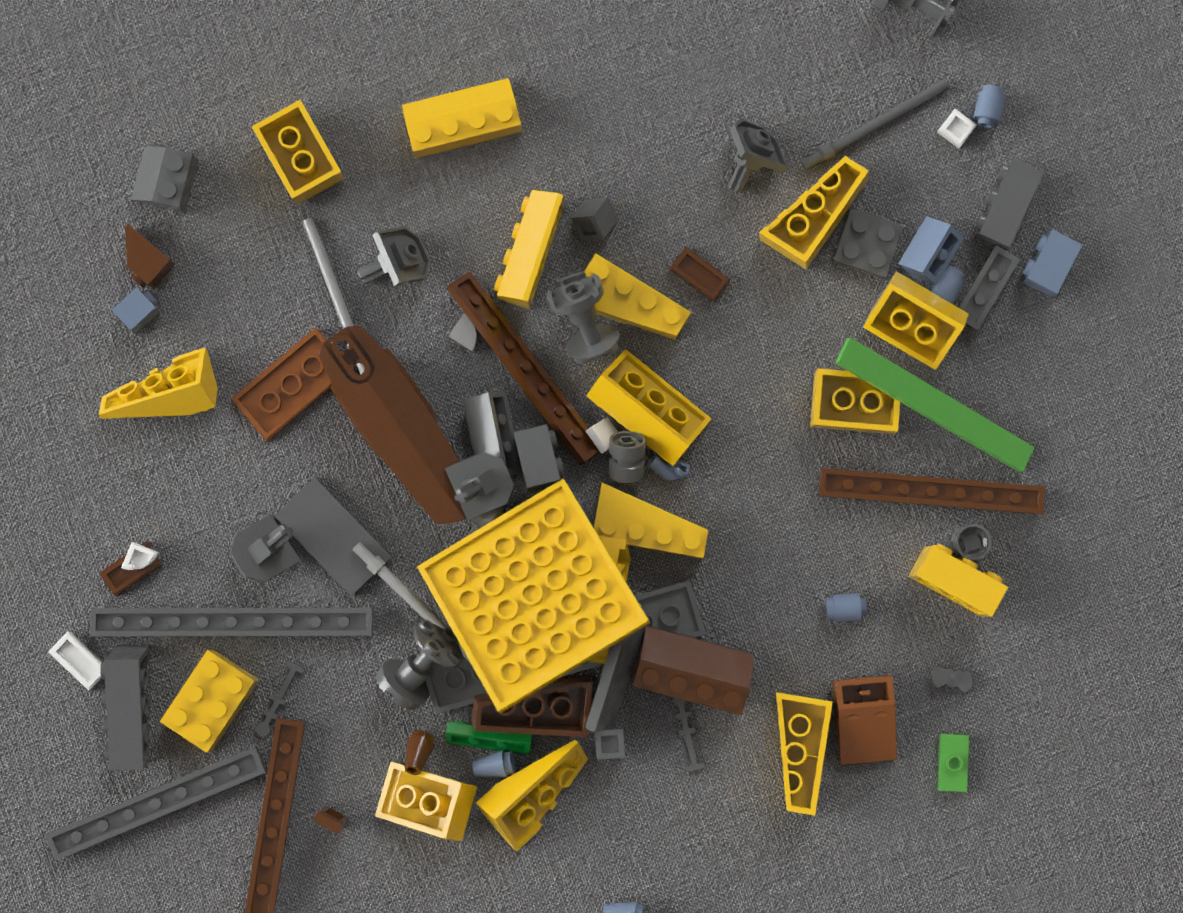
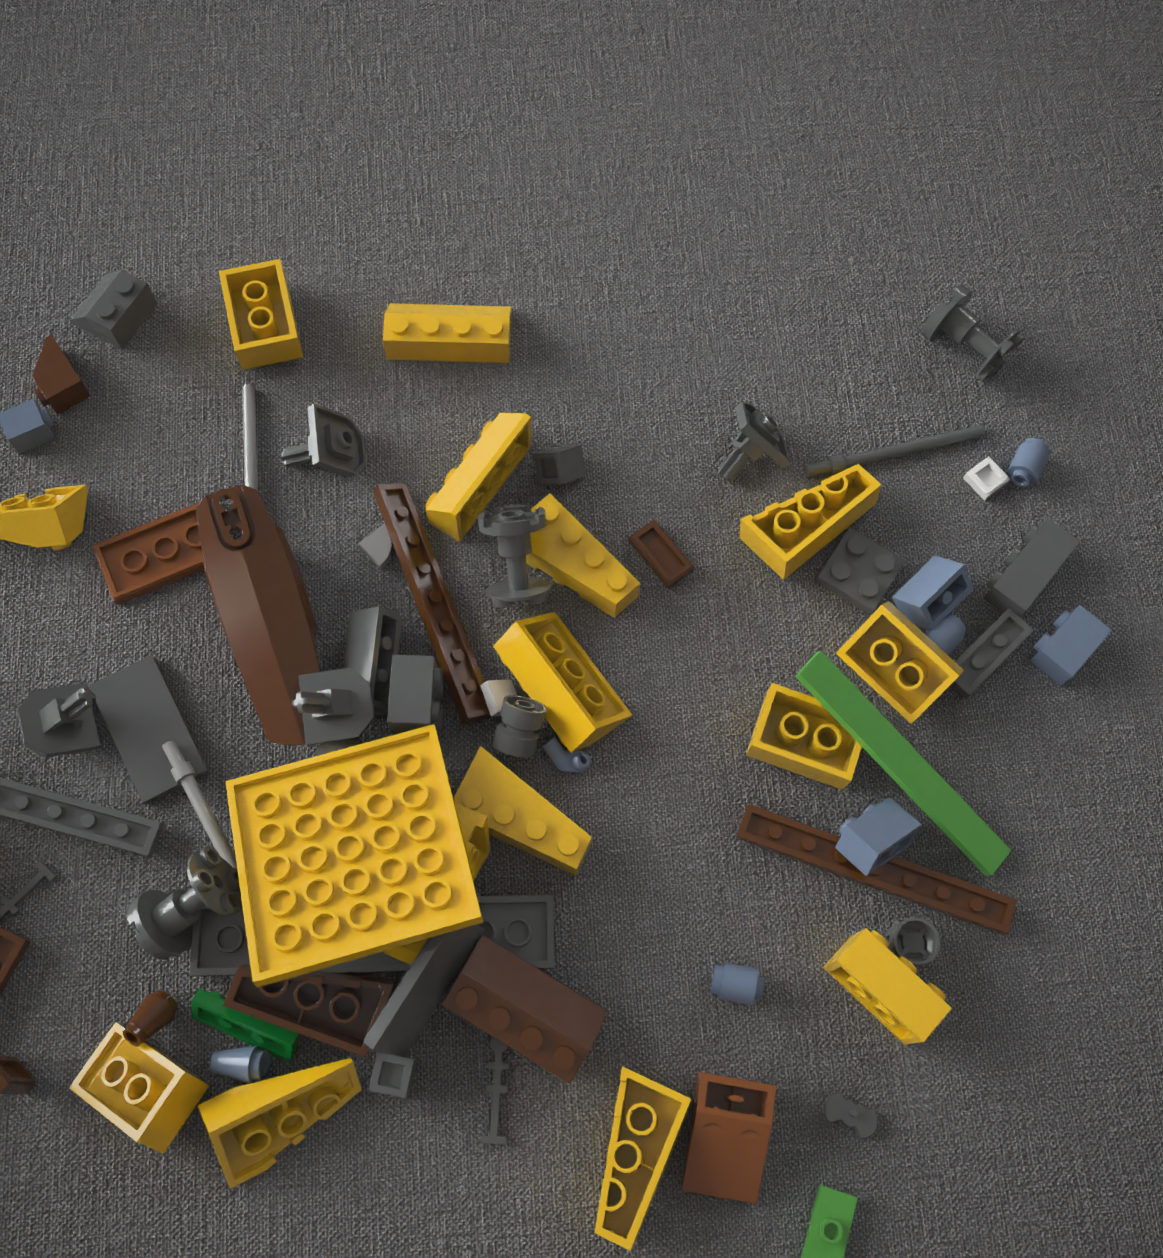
camera: 10 degrees right, 15 degrees down
none -> sand blue brick [835,797,922,877]

